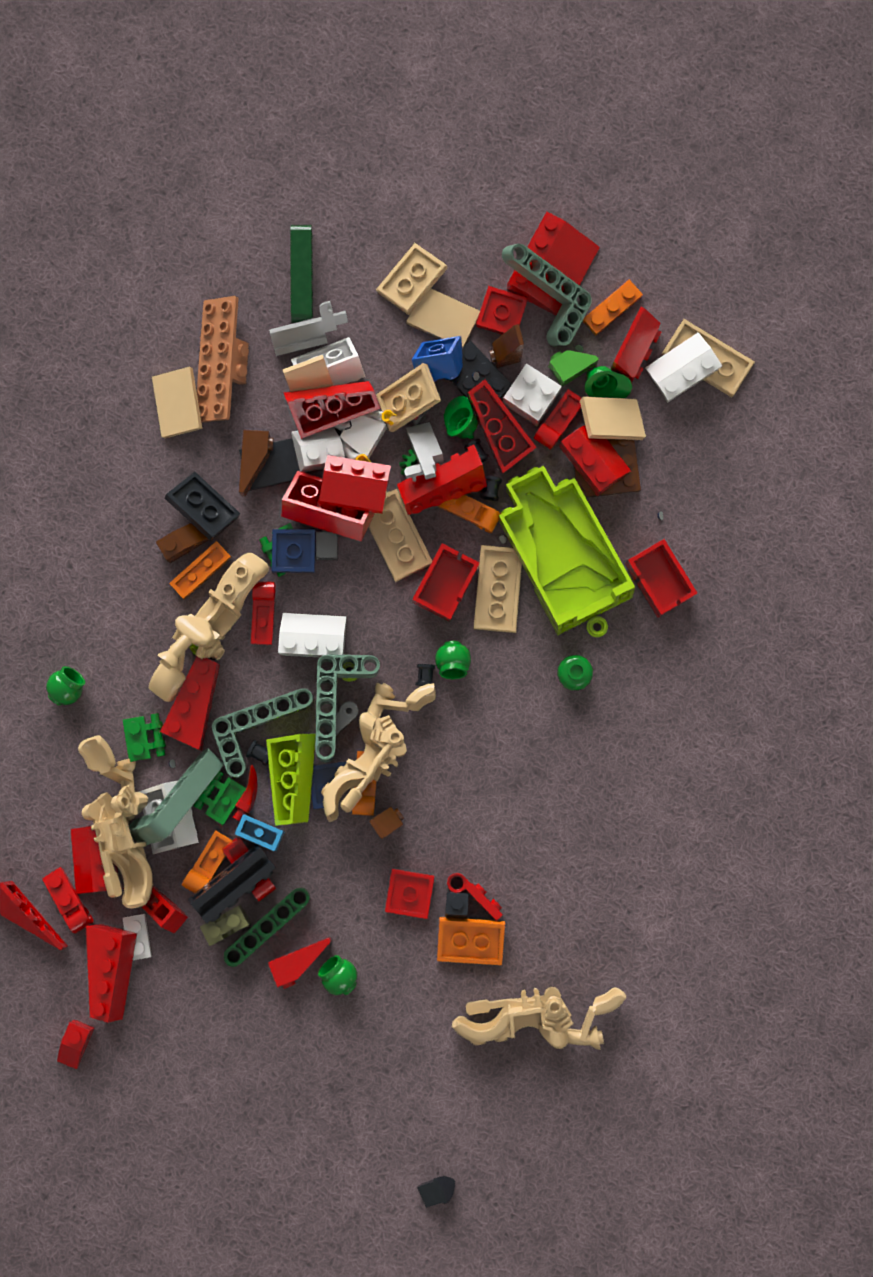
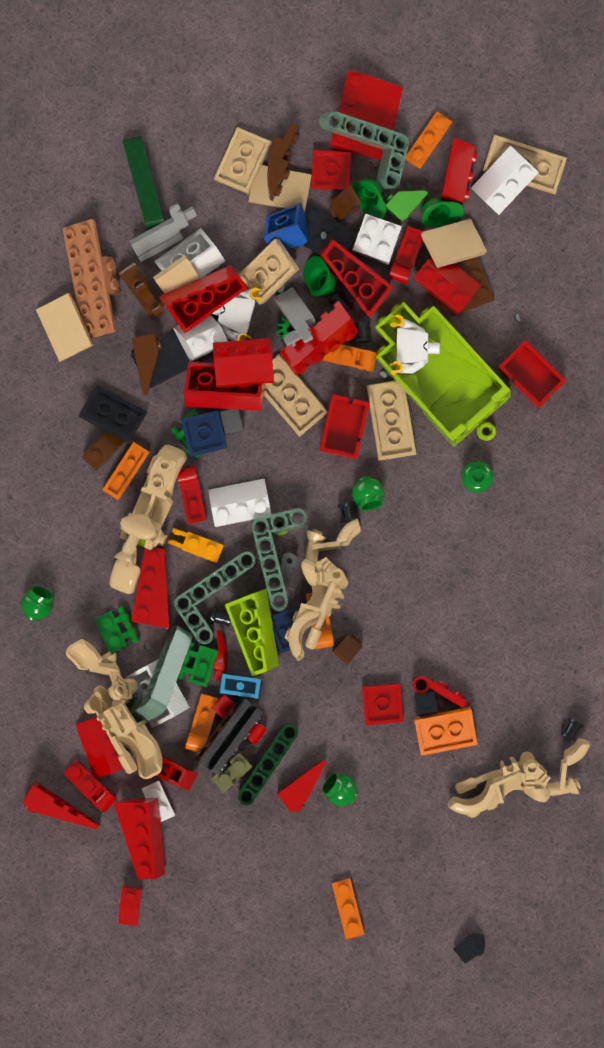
camera: 10 degrees left, 5 degrees up
none -> reddish brown piece [118,261,165,318]
none -> light orange hinge [167,528,224,563]
none -> reddish brown slope [267,123,300,201]
none -> orange plate [332,878,365,939]
none -> green piece [352,177,386,219]
none -> torso [389,315,440,375]
none -> black bush [561,717,584,742]

